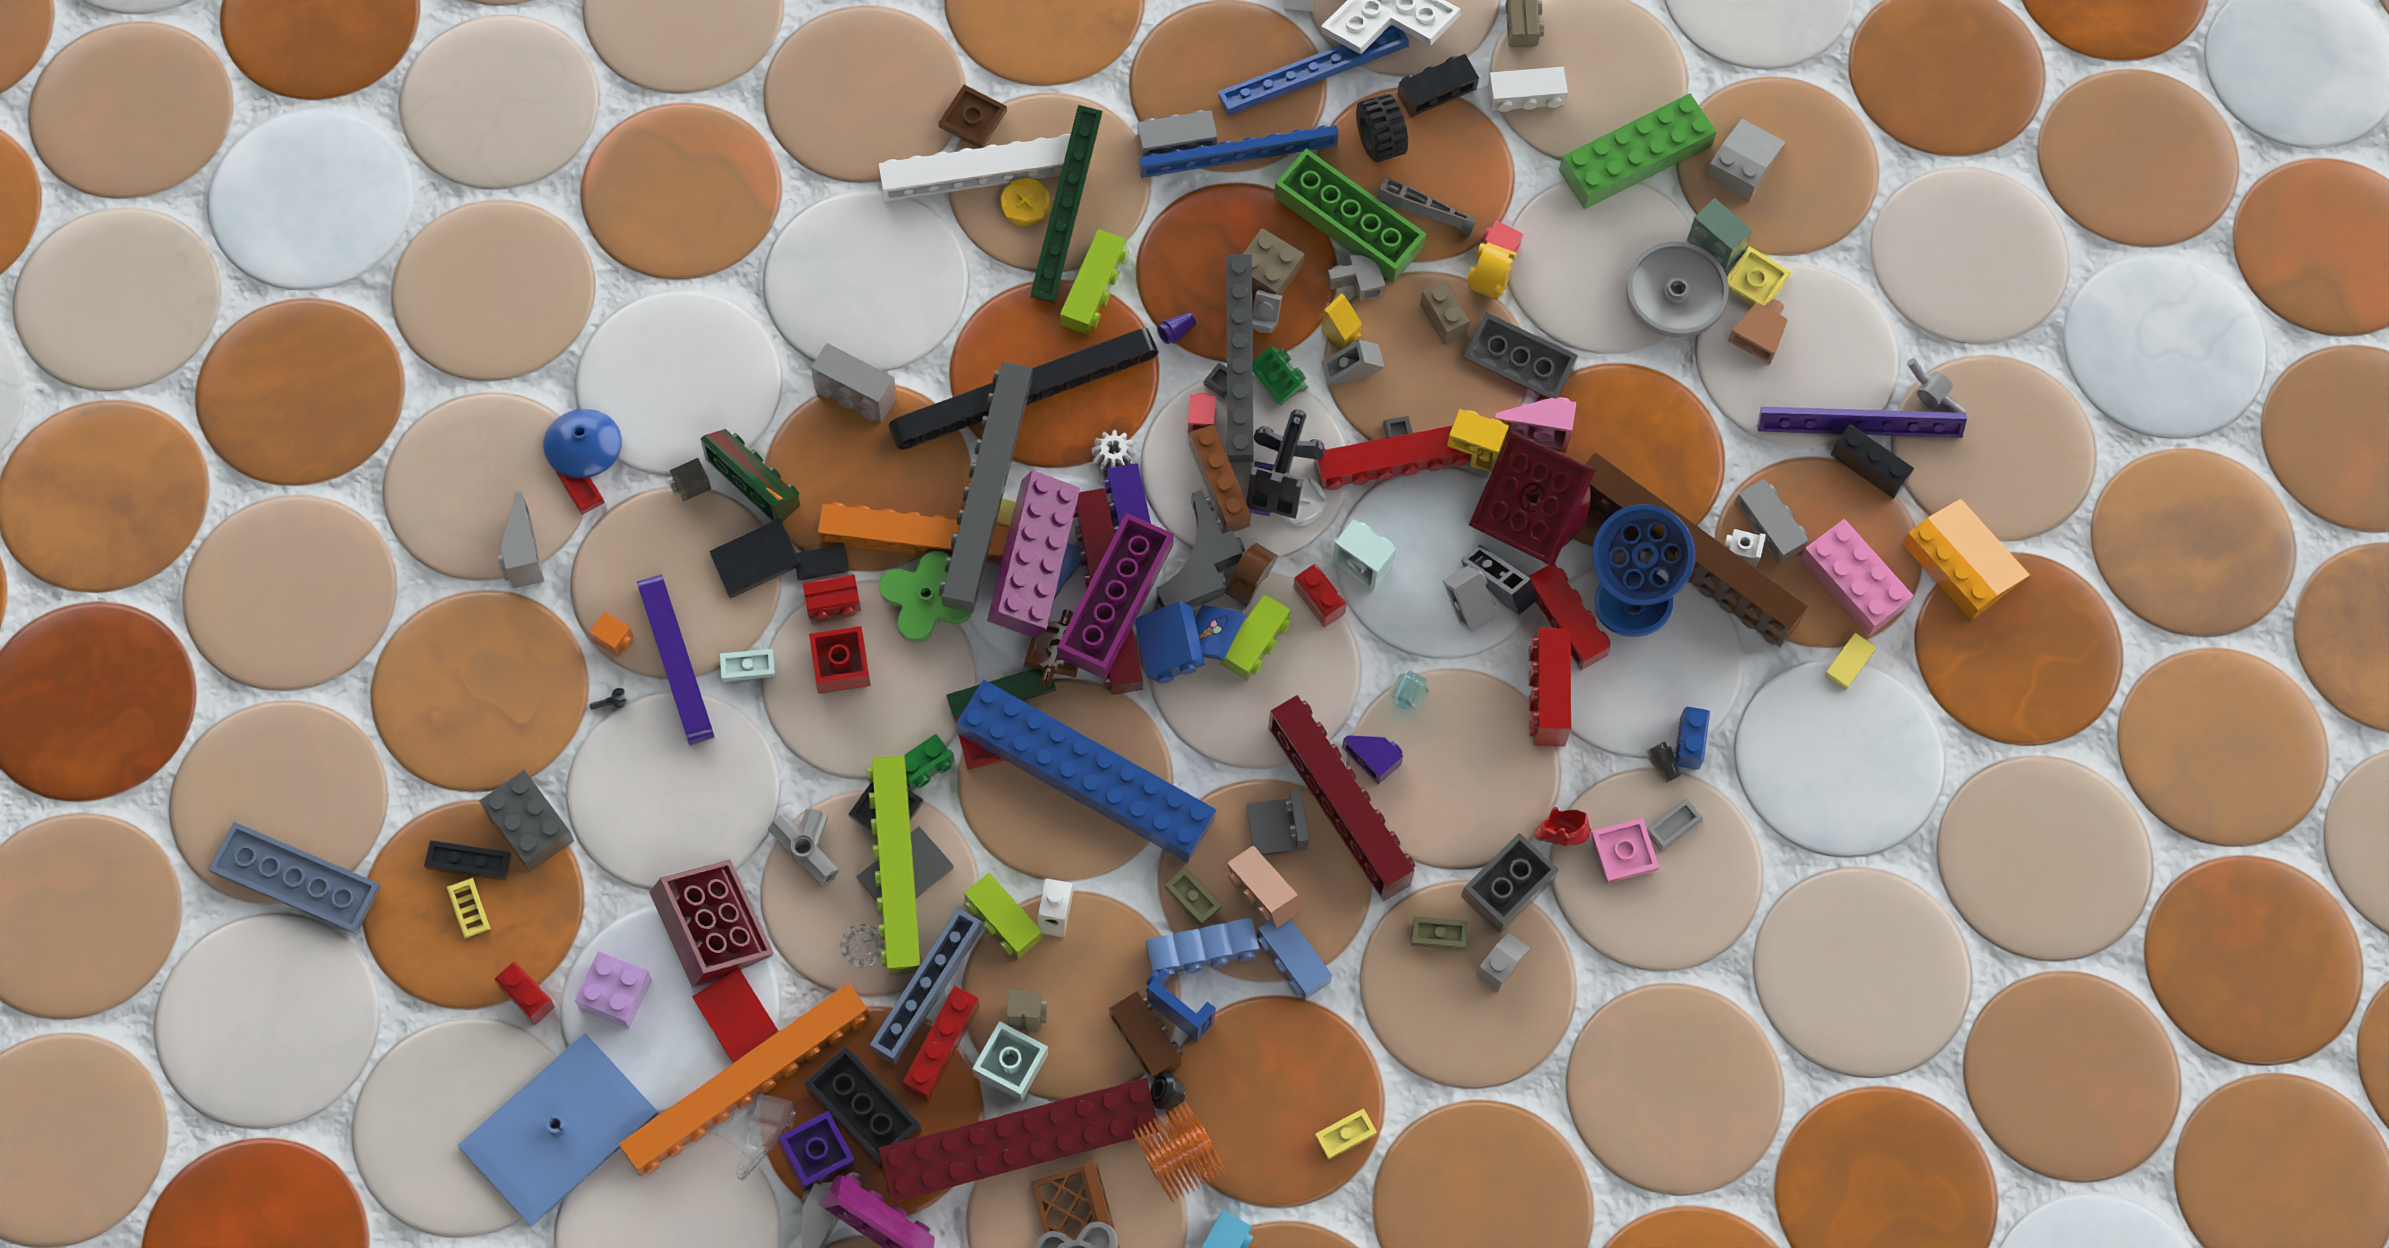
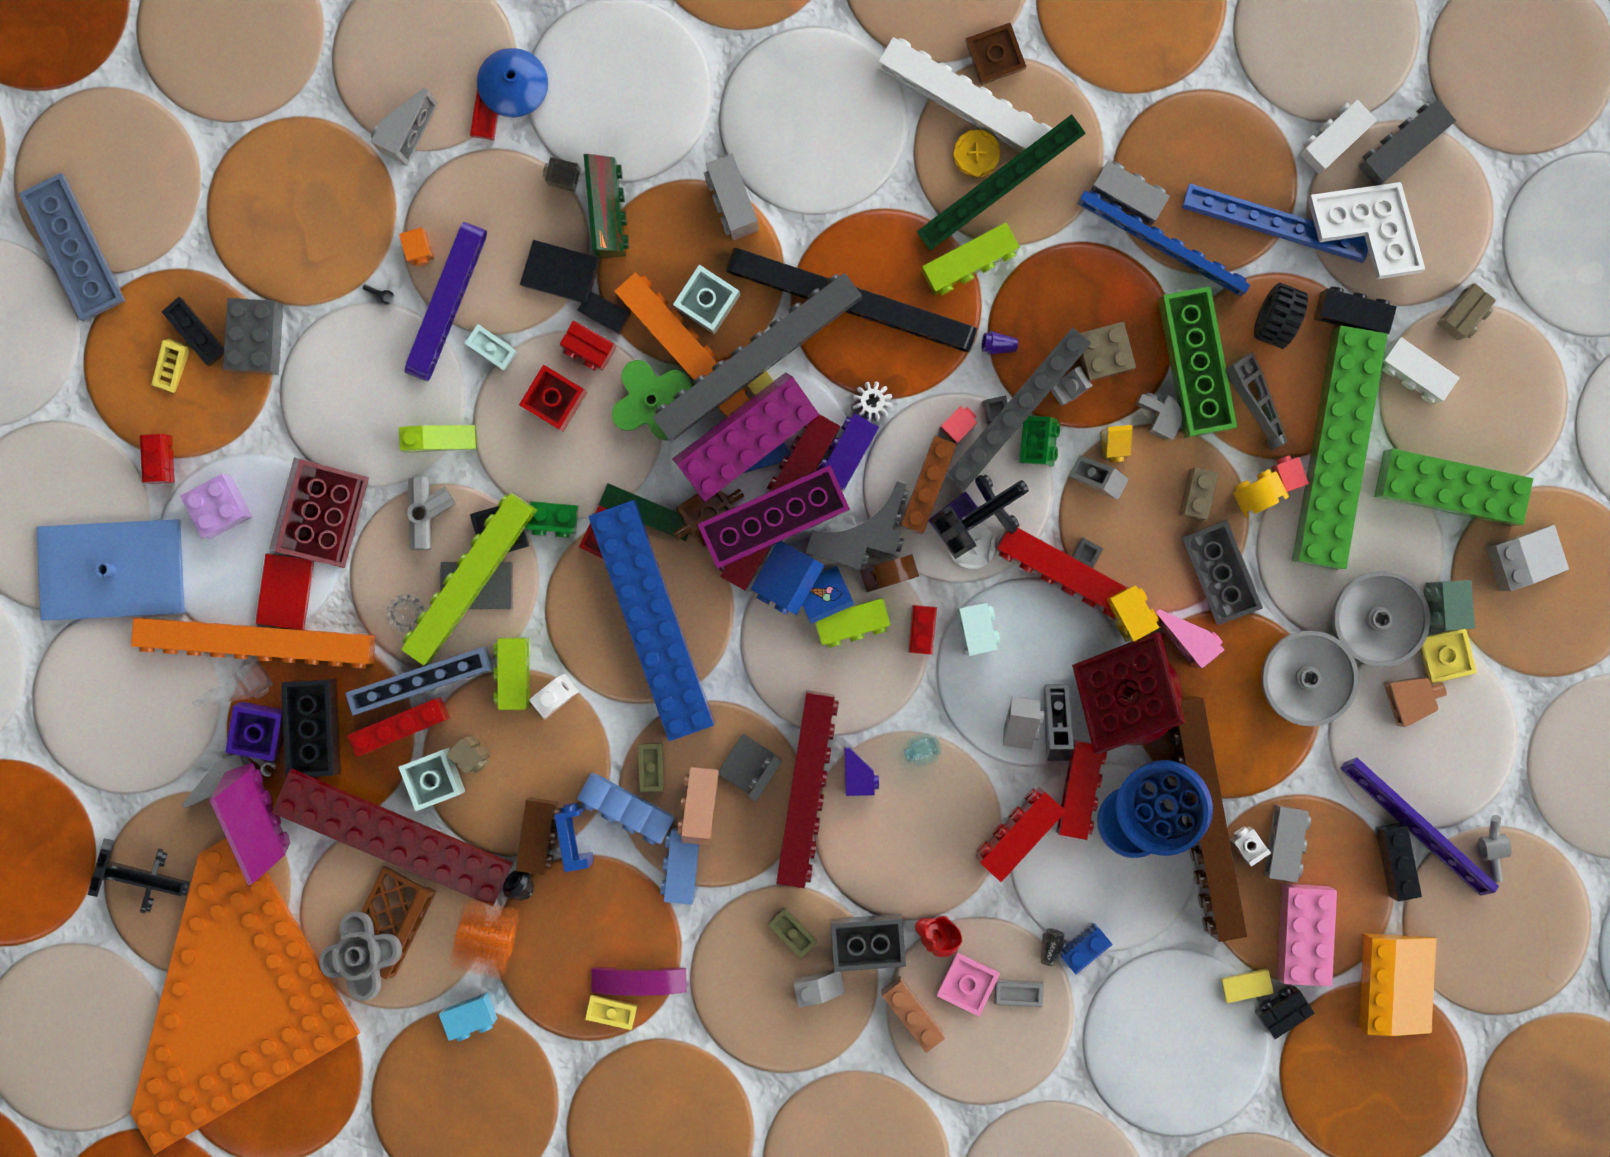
camera: 40 degrees right, 20 degrees up
none -> lime slope [399,425,477,453]
none -> magenta slope [592,968,686,996]
none -> light aqua brick [673,265,740,335]
none -> nougat brick [881,976,945,1053]
none -> black brick [1255,986,1315,1040]
none -> light grey dish [1261,631,1359,726]
none -> bright green brick [1292,325,1388,570]

